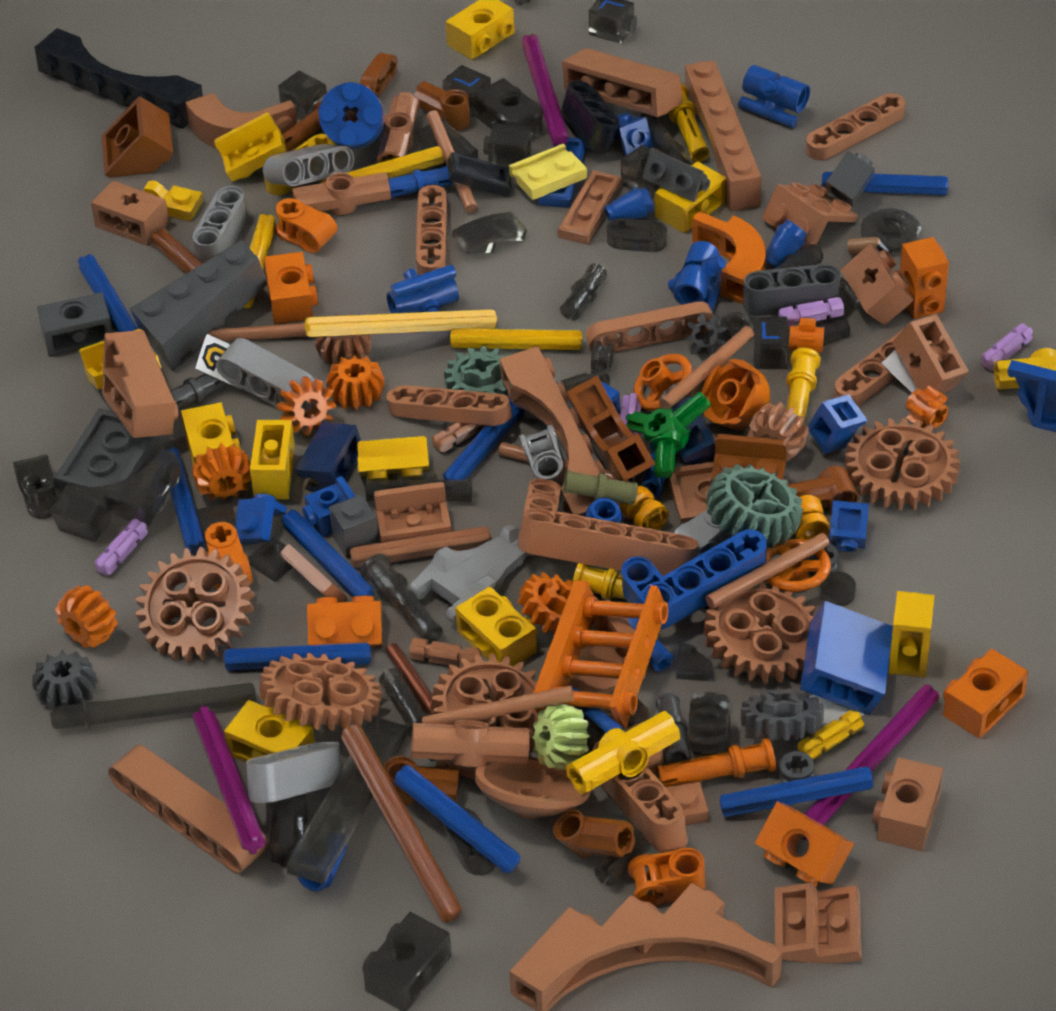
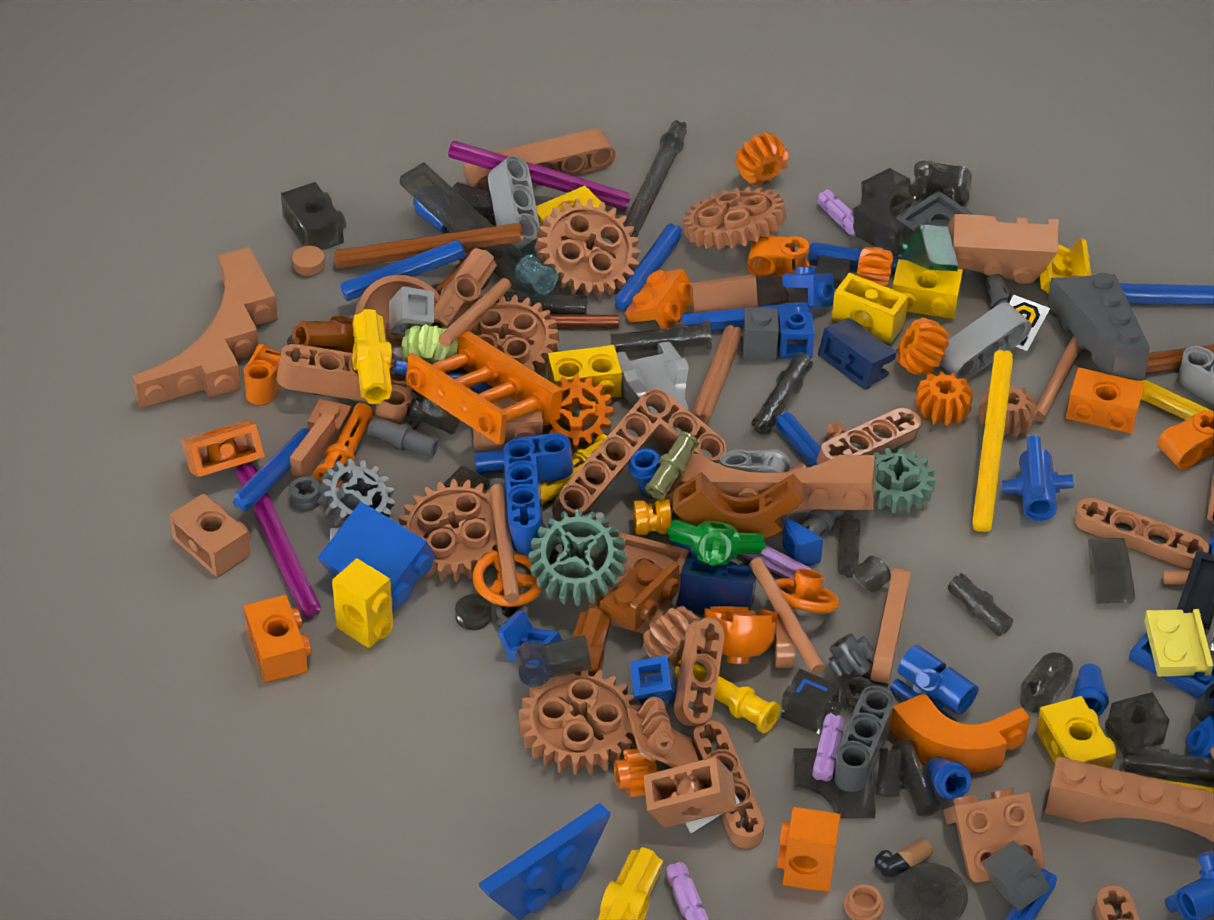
camera: 115 degrees right, 0 degrees up
dark grey gear [32,650,97,713] -> none
dark grey brick [37,292,113,357] -> none
yellow bracket [357,436,429,481] -> none
nougat bracket [374,482,452,542] -> none
nougat axle [409,638,482,667] -> none
yellow axle [450,328,583,350] -> none
nougat tile [558,170,622,245] -> none
dark grey hinge [642,148,710,202] -> none
clear smoke gear [688,692,731,757] -> none
nougat slope [775,882,862,963] -> none
orange gear [789,318,824,353] -> none
light orange wheel [795,495,830,541] -> none
yellow axle [797,710,864,760] -> none
nougat brick [840,244,914,326] -> none
none -> nougat tile [290,413,337,481]
none -> nougat tile [292,246,325,276]
none -> light grey brick [389,286,434,335]
none -> clear light blue bush [515,255,558,294]
none -> clear smoke piece [515,635,592,687]
none -> nougat hinge [627,697,699,768]
none -> nougat beam [674,618,725,726]
none -> clear green slope [898,225,959,272]

